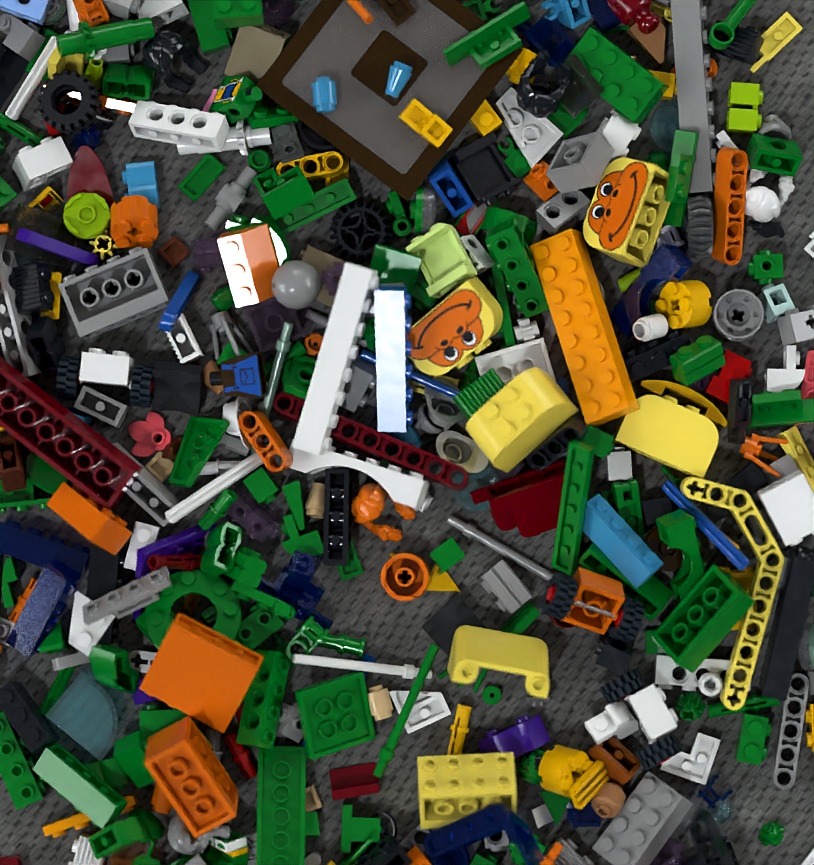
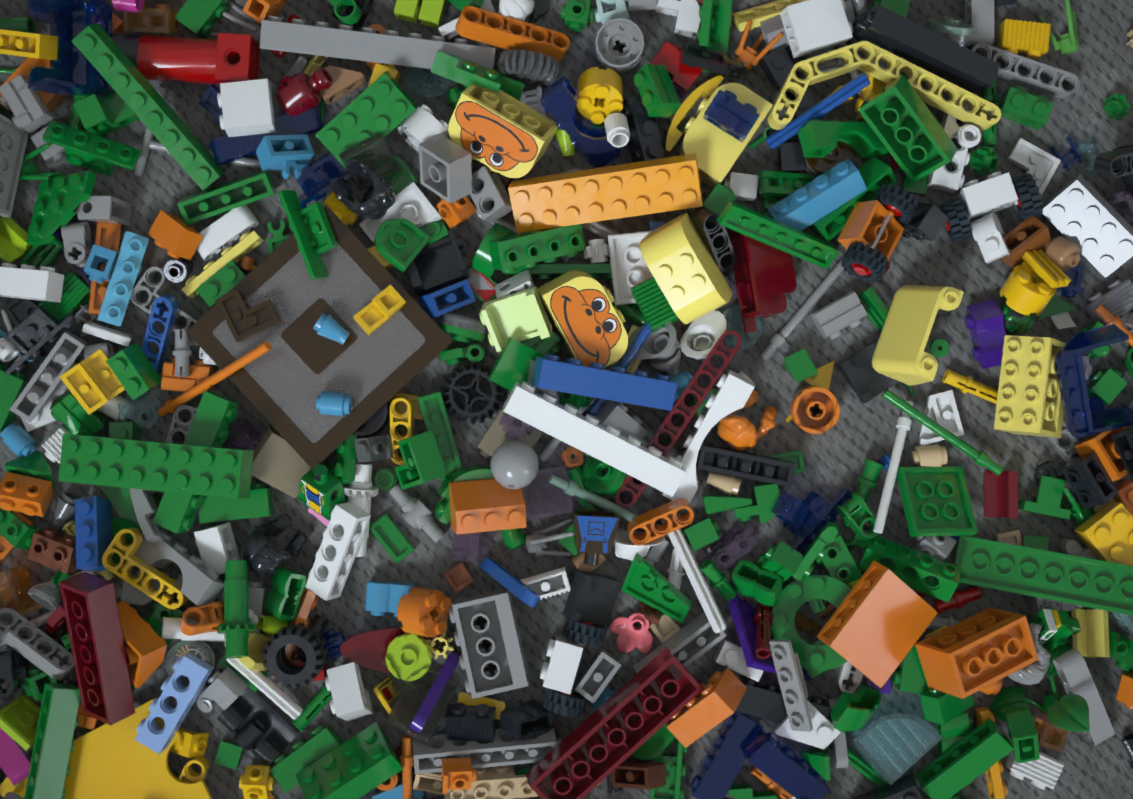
camera: 80 degrees left, 0 degrees up
none -> green tile [375,218,431,272]
none -> clear blue brick [703,90,760,143]

